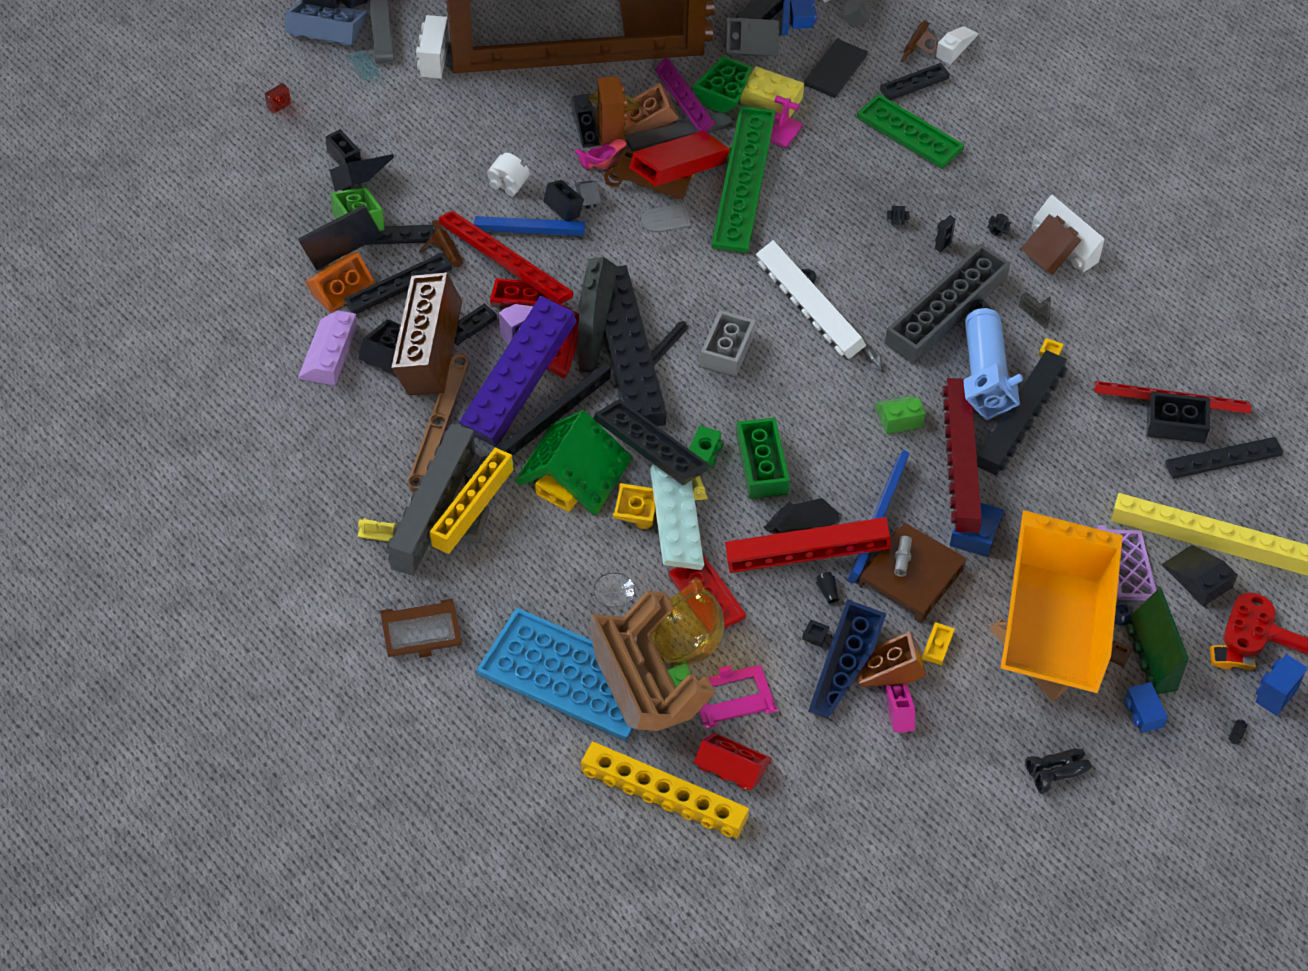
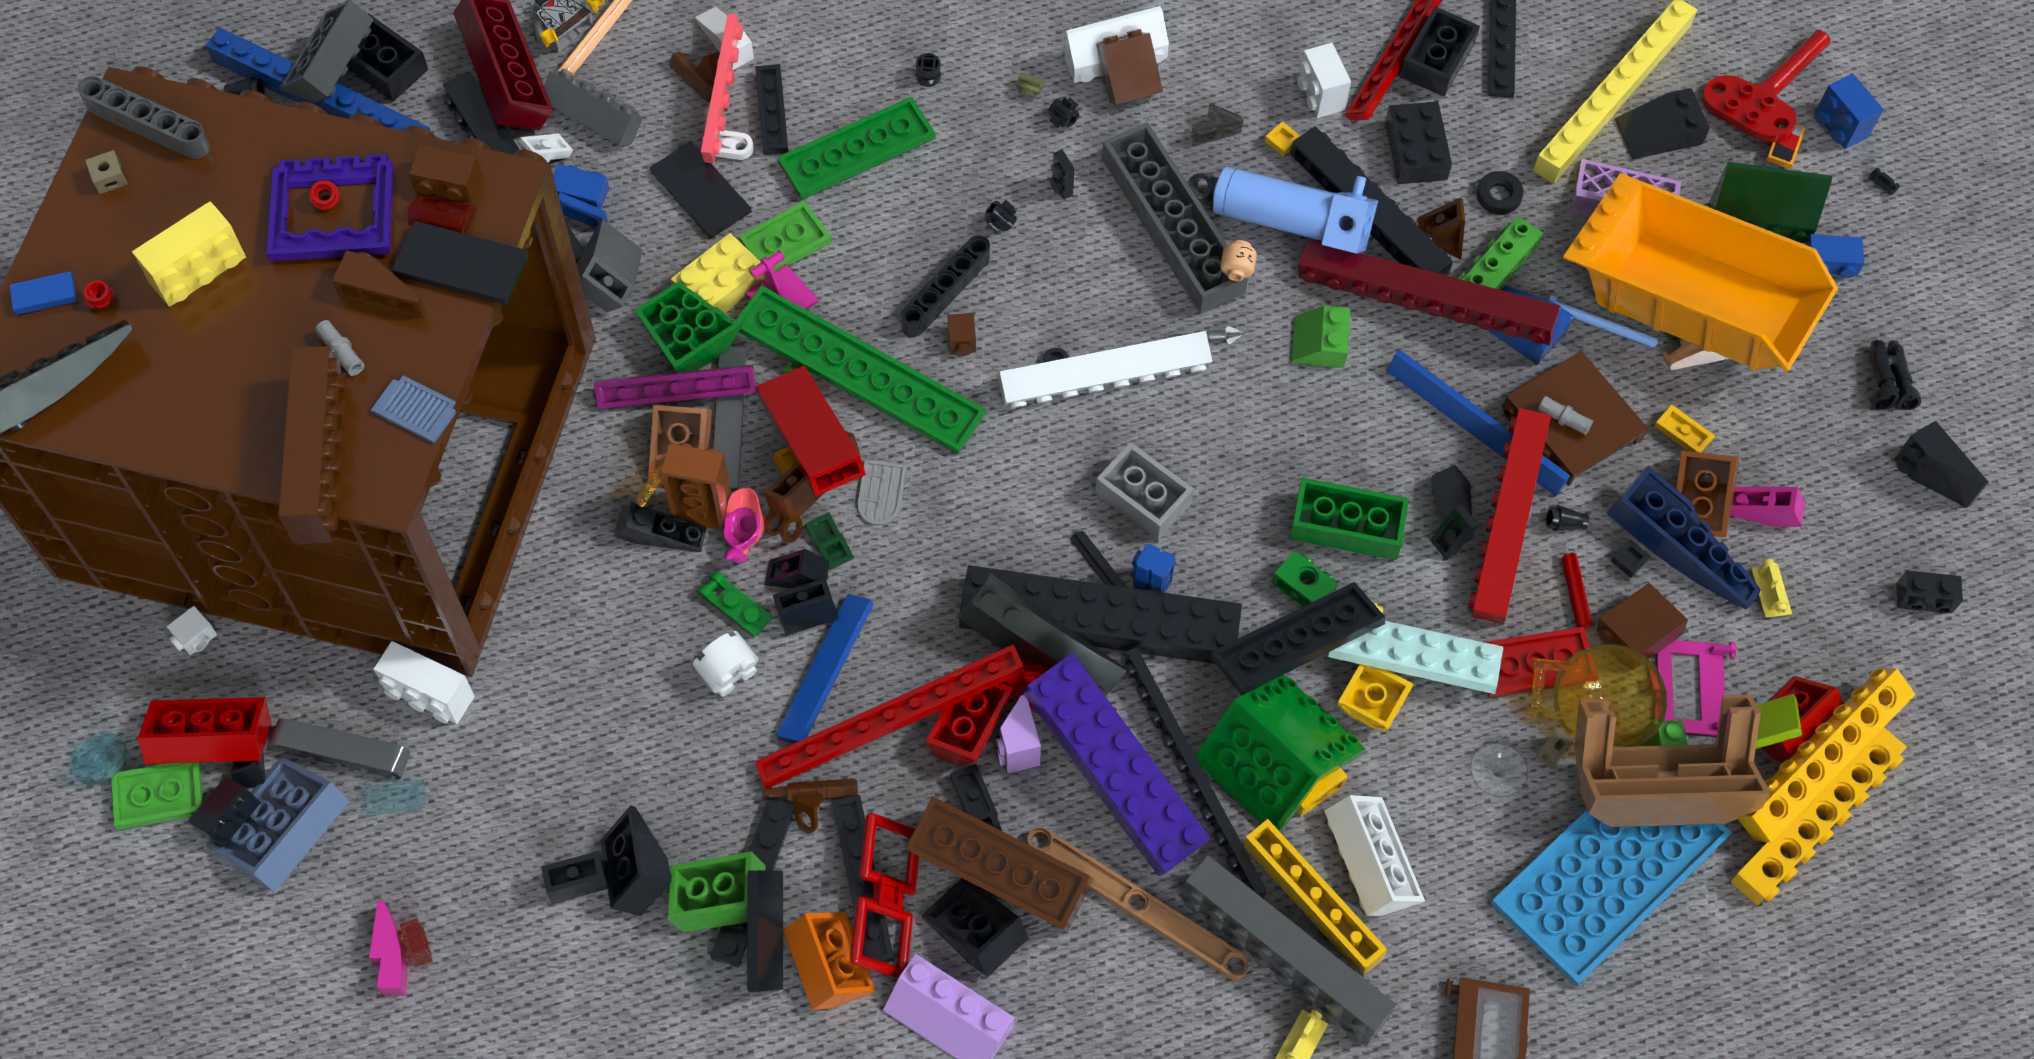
camera: 70 degrees left, 10 degrees up
none -> dark pink slope [369,901,407,995]
none -> green plate [696,570,773,638]
none -> coral plate [701,14,743,163]
none -> white plate [702,130,753,160]
none -> bright green plate [739,200,832,272]
none -> dark green slope [804,512,854,571]
none -> red bar [850,813,919,979]
none -> black beam [901,235,990,337]
none -> black wheel [916,53,941,87]
none -> reddish brown brick [947,313,976,356]
none -> olive plate [1017,72,1045,97]
none -> blue brick [1130,544,1176,593]
none -> light nougat head [1220,240,1257,281]
none -> white brick [1297,43,1351,118]
none -> white slope [1324,795,1425,916]
none -> black brick [1385,101,1452,184]
none -> reddish brown slope [1418,198,1465,260]
none -> bright green brick [1458,216,1543,290]
none -> black tyre [1477,171,1523,215]
none -> light blue bar [1549,295,1658,347]
none -> red axle [1561,553,1593,630]
none -> reddish brown brick [1597,583,1688,669]
none -> yellow brick [1738,668,1916,843]
none -> light yellow hinge [1751,559,1792,618]
none -> lime tile [1756,694,1802,749]
none -> black slope [1894,421,1989,508]
none -> black brick [1896,570,1963,614]

